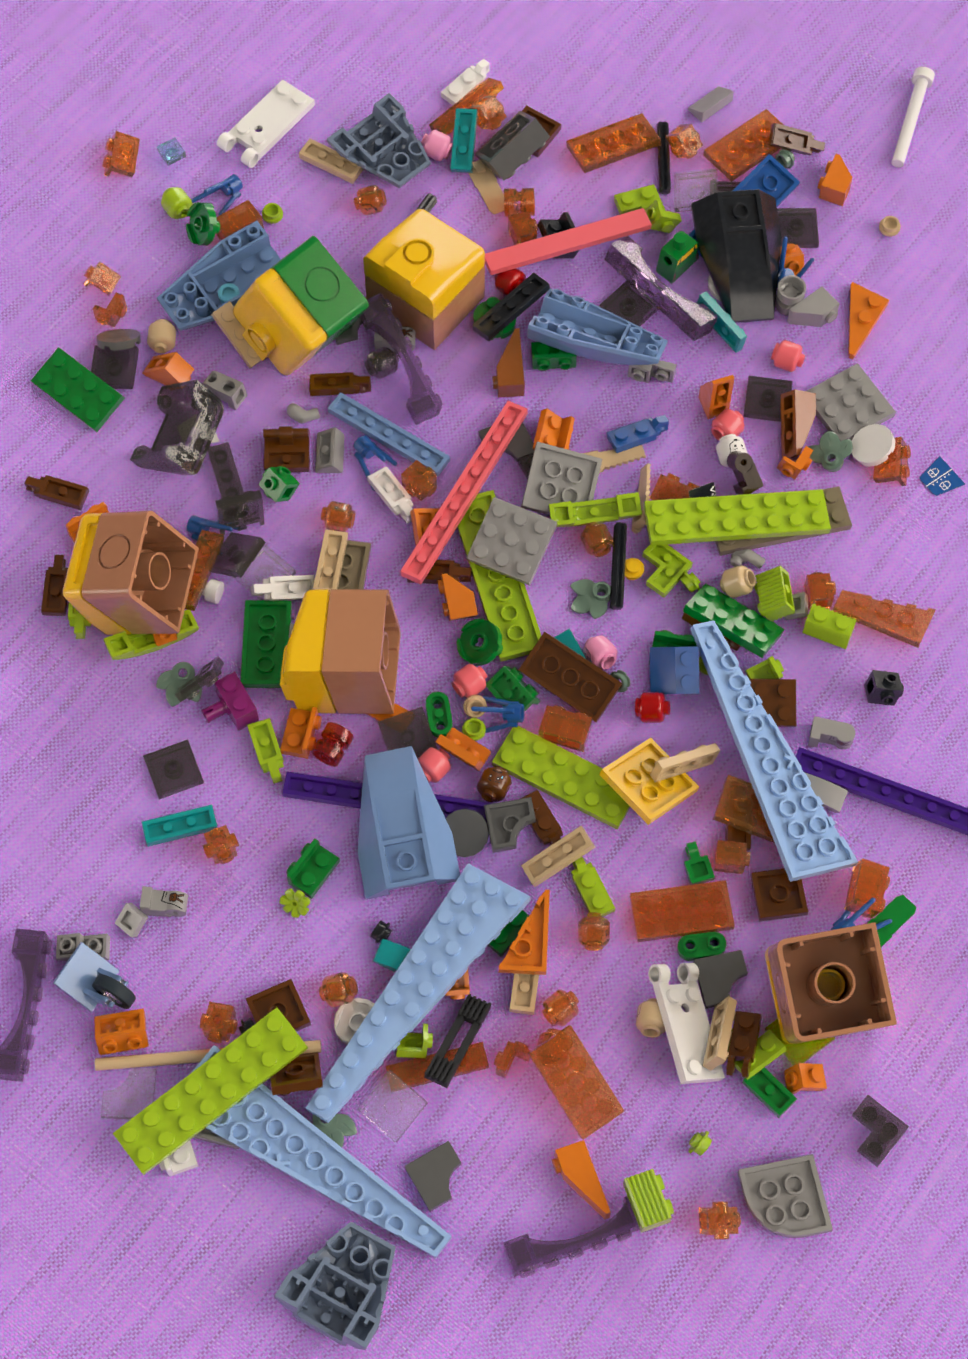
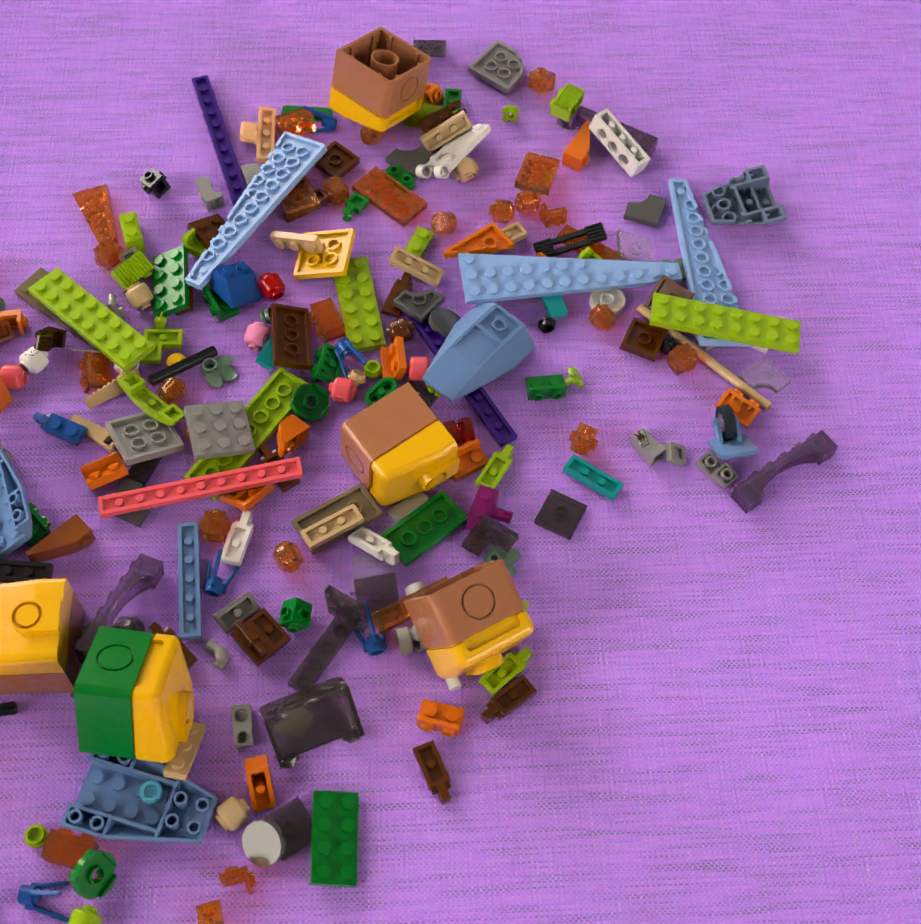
camera: 135 degrees left, 5 degrees down
none -> light nougat plate [239,106,276,163]
none -> white brick [588,108,651,178]

